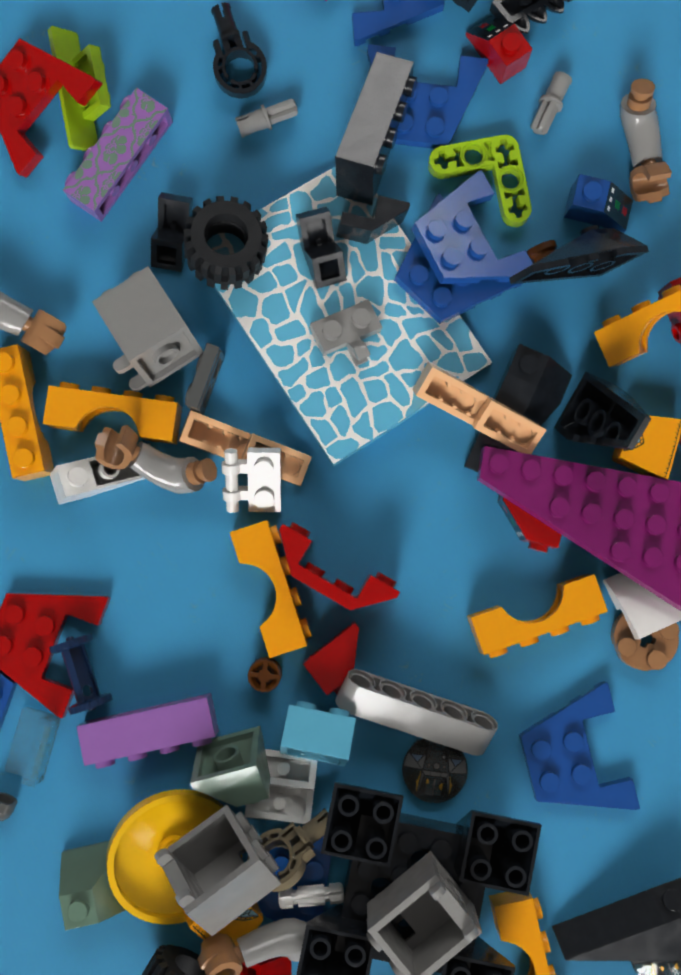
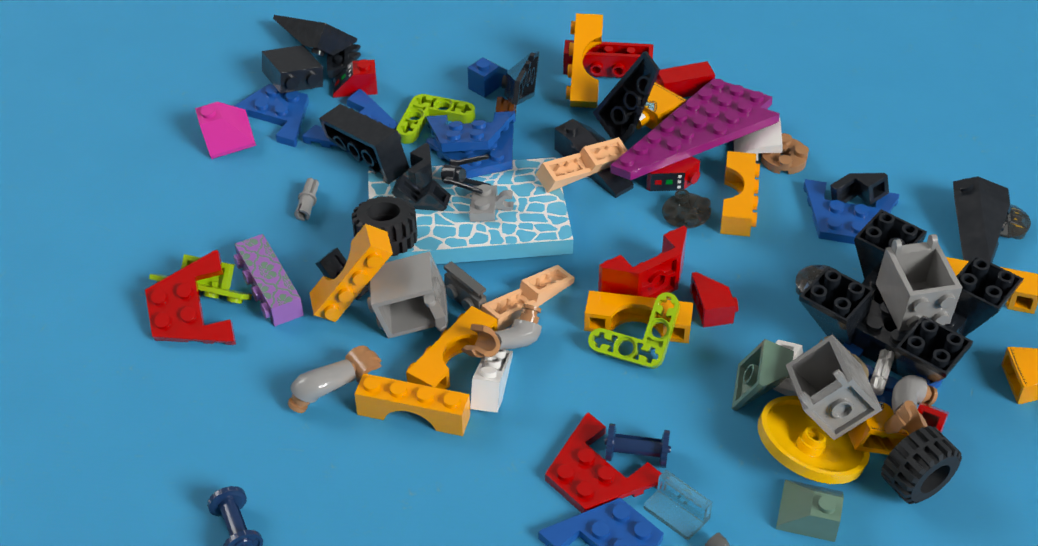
camera: 60 degrees left, 40 degrees down
medium lavender brick [76,693,219,769] -> none
black pin [211,3,267,99] -> none
white plate [221,447,281,513] -> none
reddish brown wheel [248,657,282,692] -> none
medium azure brick [280,701,356,766] -> none
light grey beam [335,669,498,756] -> none
light grey axle [530,71,572,135] -> none
piece [620,79,672,203] -> none
none -> light orange arch [310,224,393,322]
none -> black plant [441,155,491,194]
none -> lime beam [588,292,680,369]
none -> clear smoke dish [662,189,711,228]
none -> black slope [830,173,889,205]

